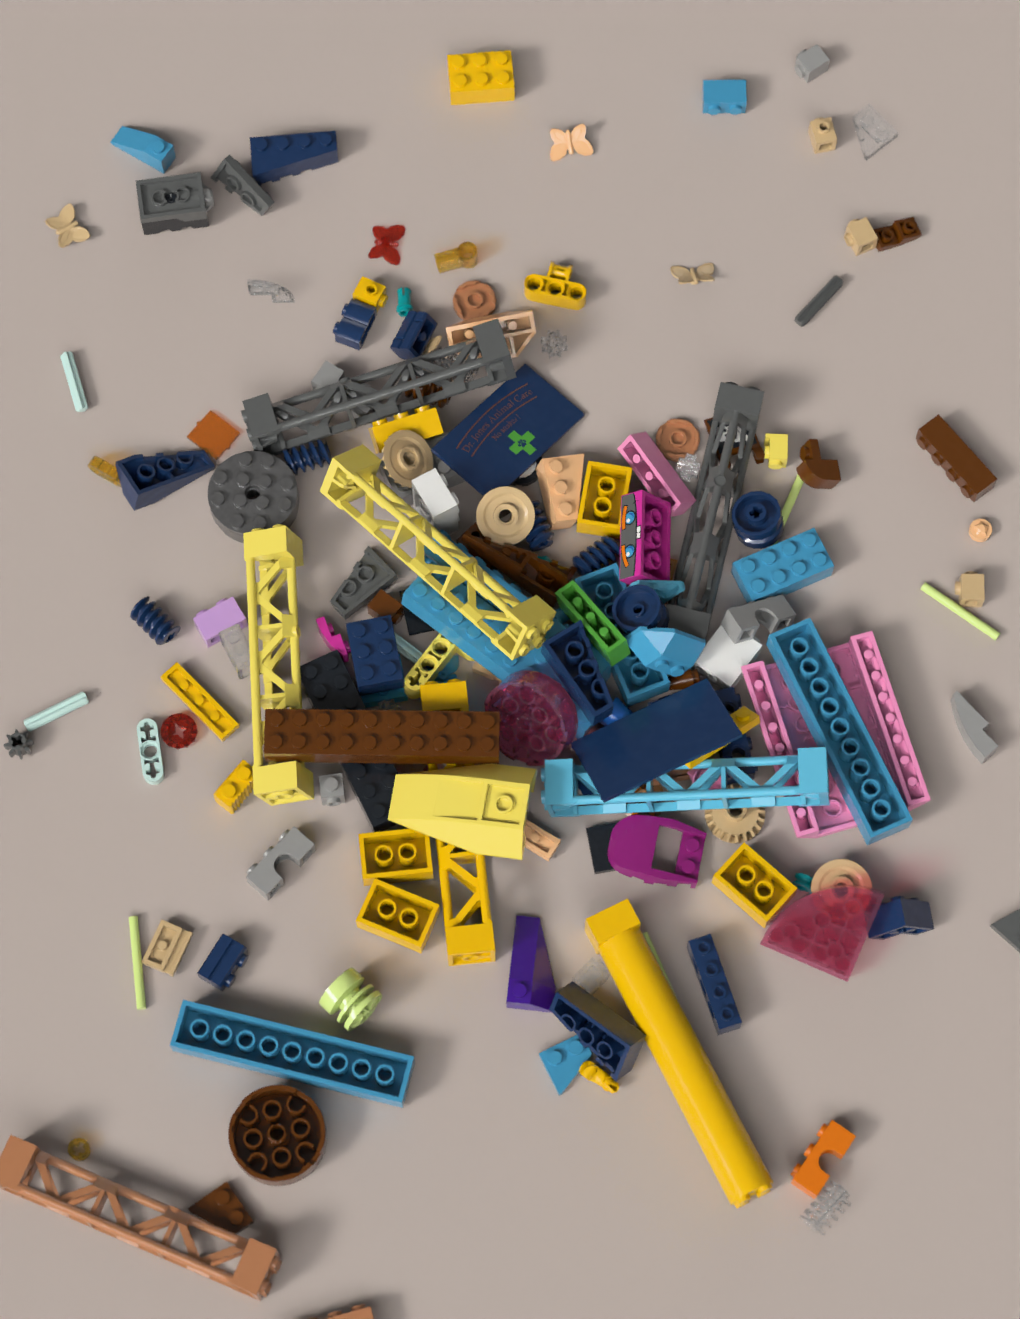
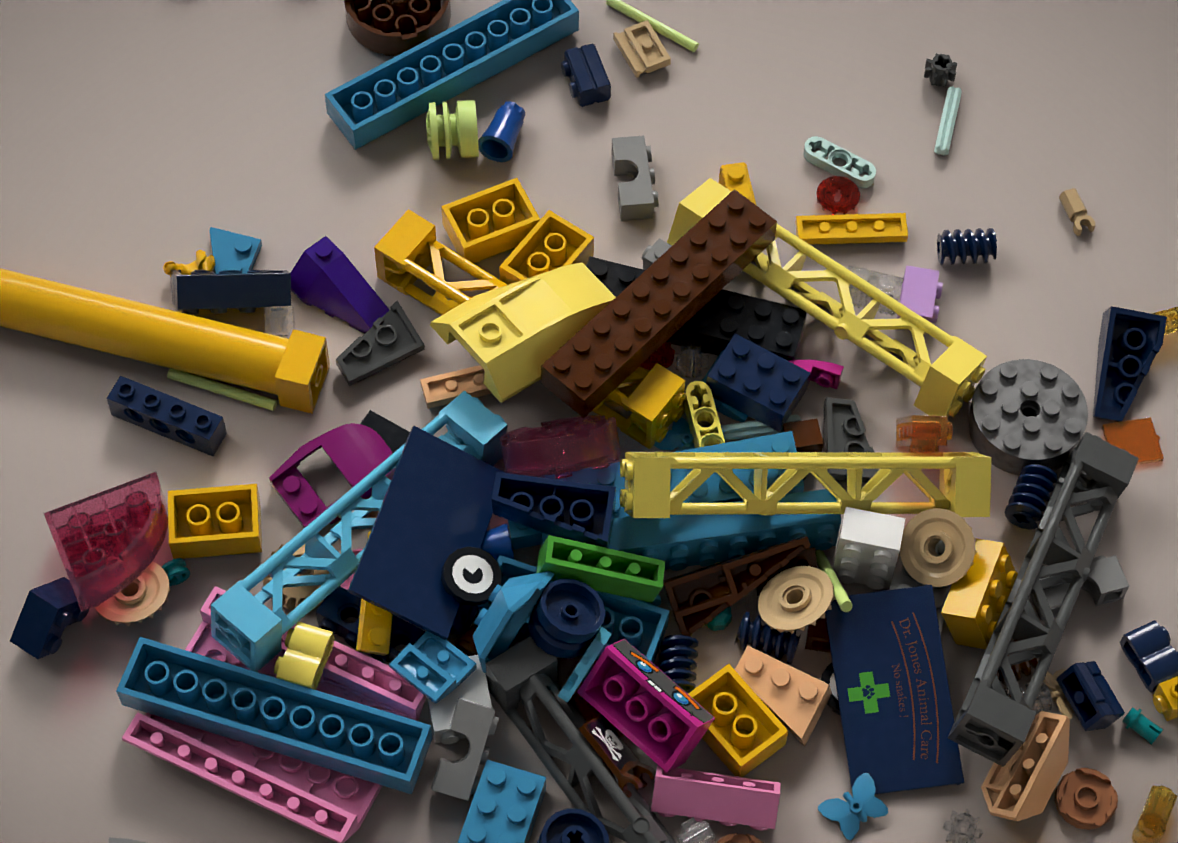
camera: 130 degrees right, 10 degrees down
none -> light yellow brick [274,622,335,690]
none -> dark grey wing [336,301,425,386]
none -> dark azure slope [389,631,476,704]
none -> black tile [441,547,502,606]
none -> blue plant [478,101,525,163]
none -> flag [579,715,656,798]
none -> yellowish green bar [815,550,853,612]
none -> dark azure piece [818,773,888,840]
none -> clear orange brick [896,415,953,452]
none -> tan bar [1059,188,1095,236]

